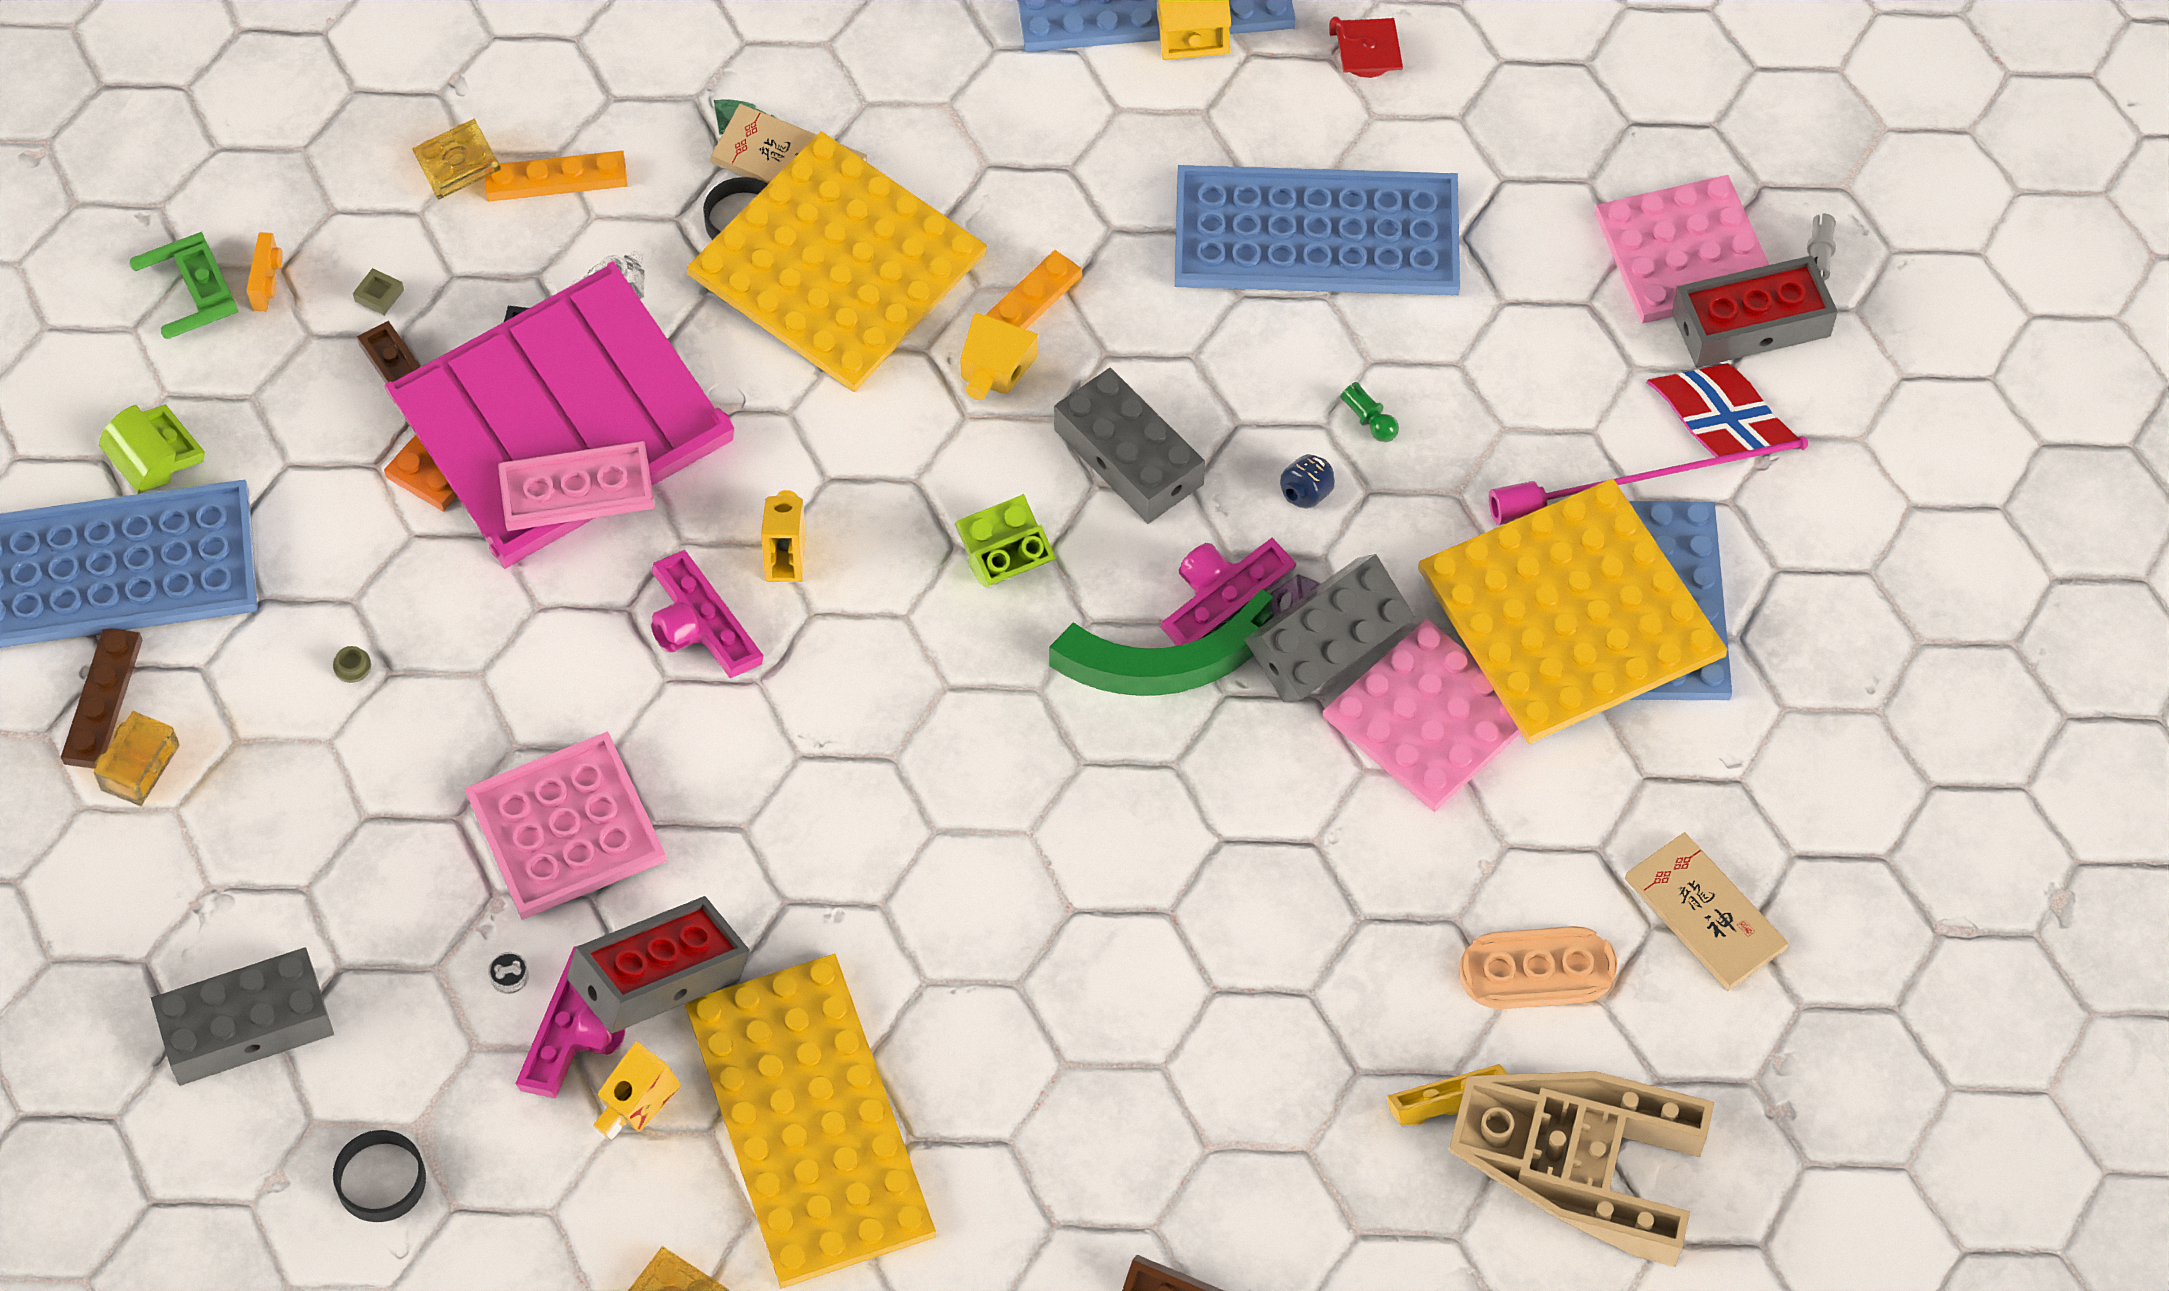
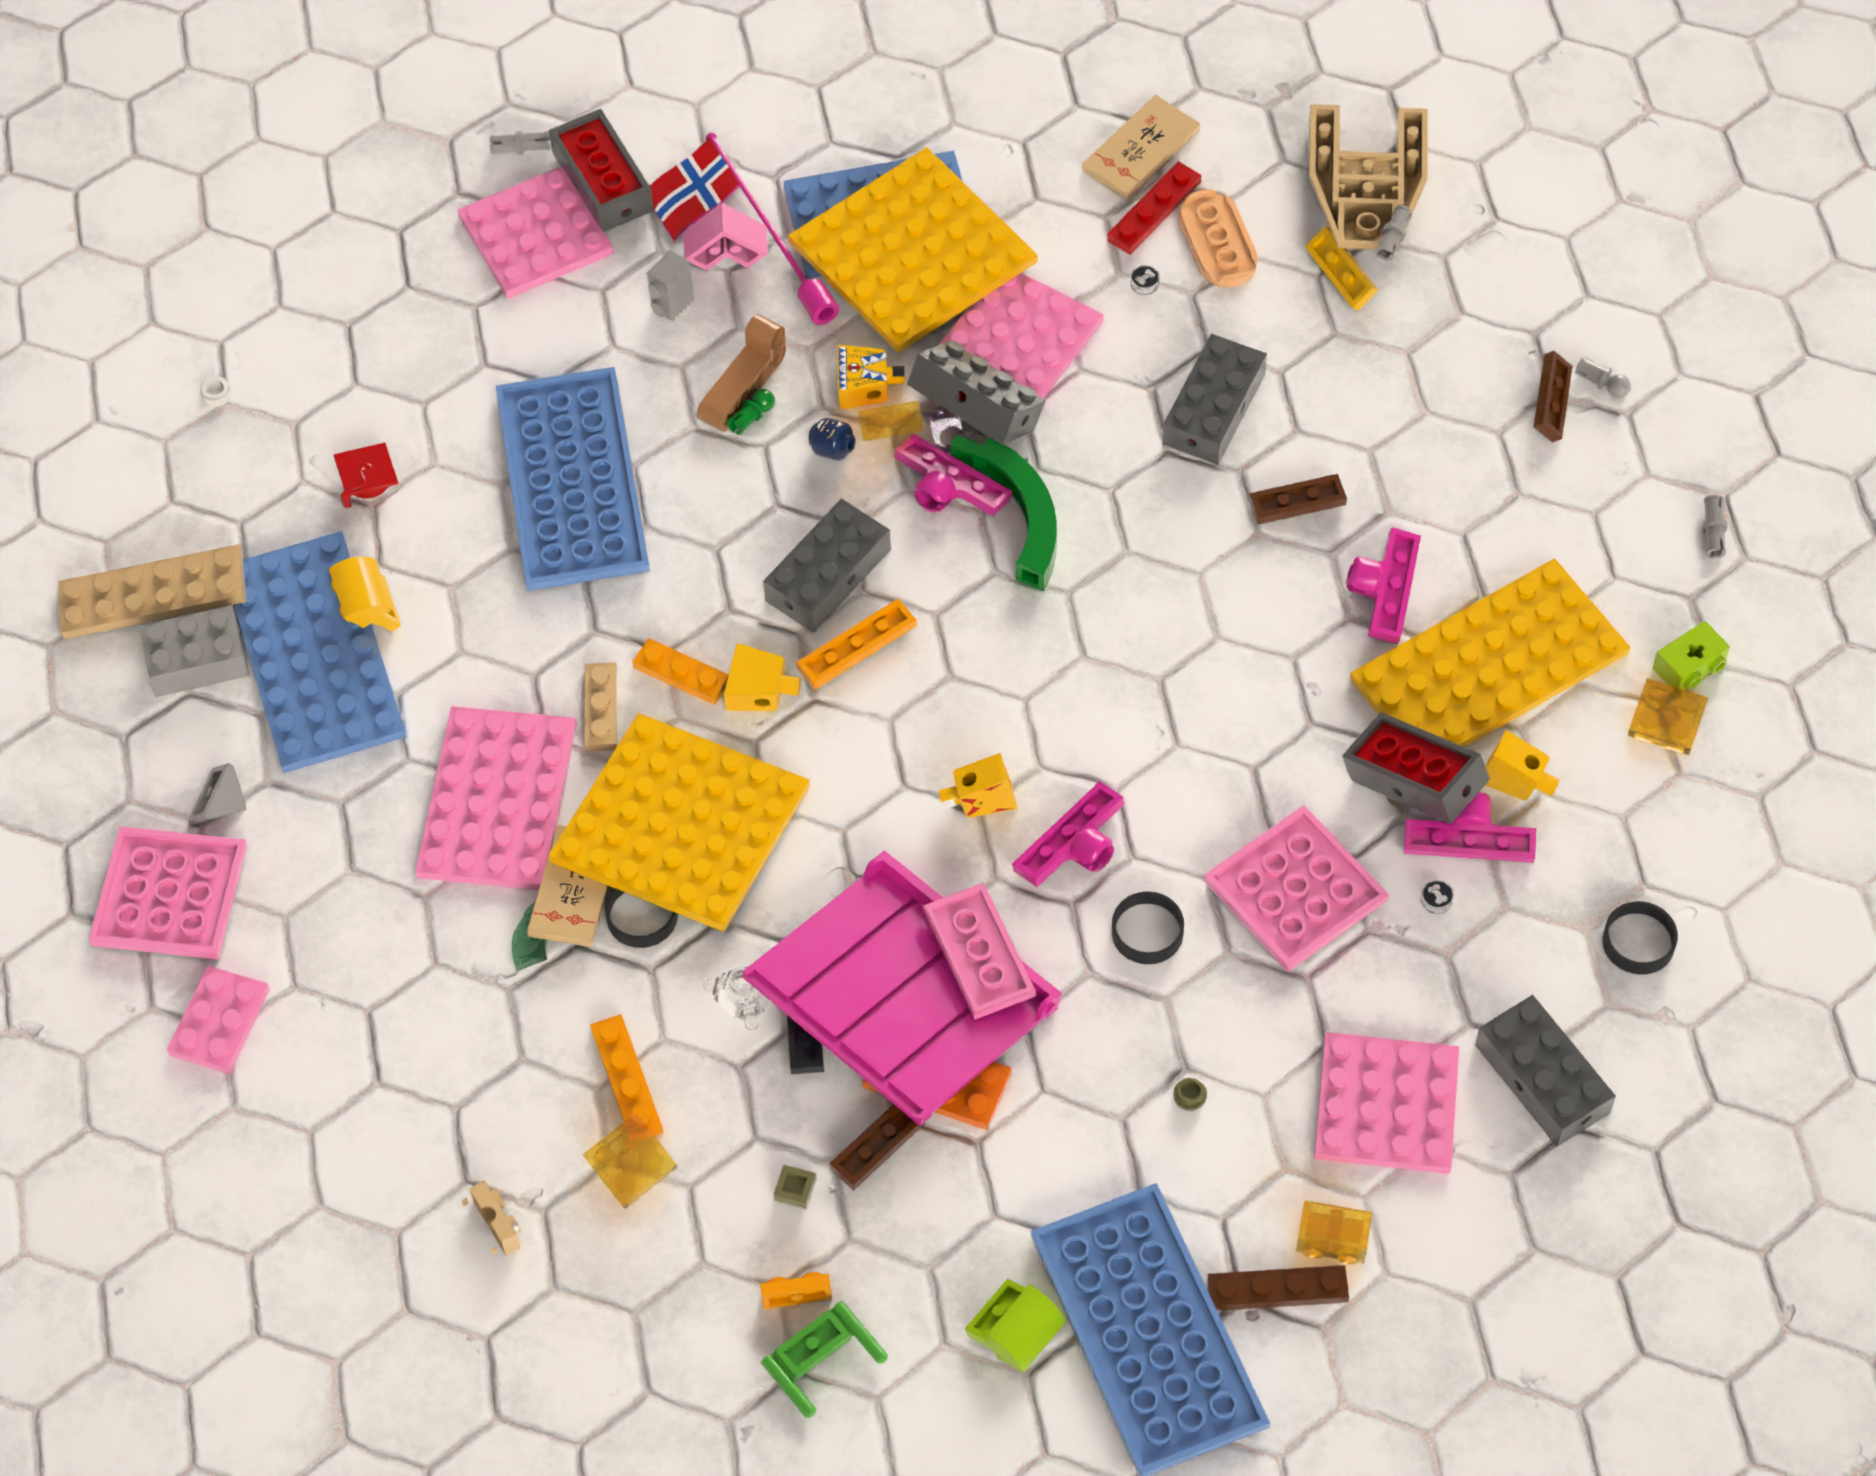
camera: 100 degrees left, 0 degrees up
lime brick [955,494,1056,588] -> none
none -> bright pink plate [415,706,577,890]
none -> tan piece [462,1180,522,1256]
none -> tan plate [584,662,617,751]
none -> light grey brick [646,250,694,321]
none -> bright pink brick [683,203,768,271]
none -> medium nougat beam [696,314,786,432]
none -> light orange plate [796,599,917,690]
none -> yellow torso [837,345,905,409]
none -> clear yellow brick [857,401,924,442]
none -> red plate [1107,161,1202,255]
none -> black tyre [1112,891,1184,964]
none -> tile [1130,265,1160,295]
none -> dark grey brick [1162,333,1267,465]
none -> reddish brown plate [1249,474,1347,525]
none -> bright pink plate [1314,1032,1459,1174]
none -> dark pink plate [1346,527,1421,644]
none -> light grey pin [1375,205,1413,261]

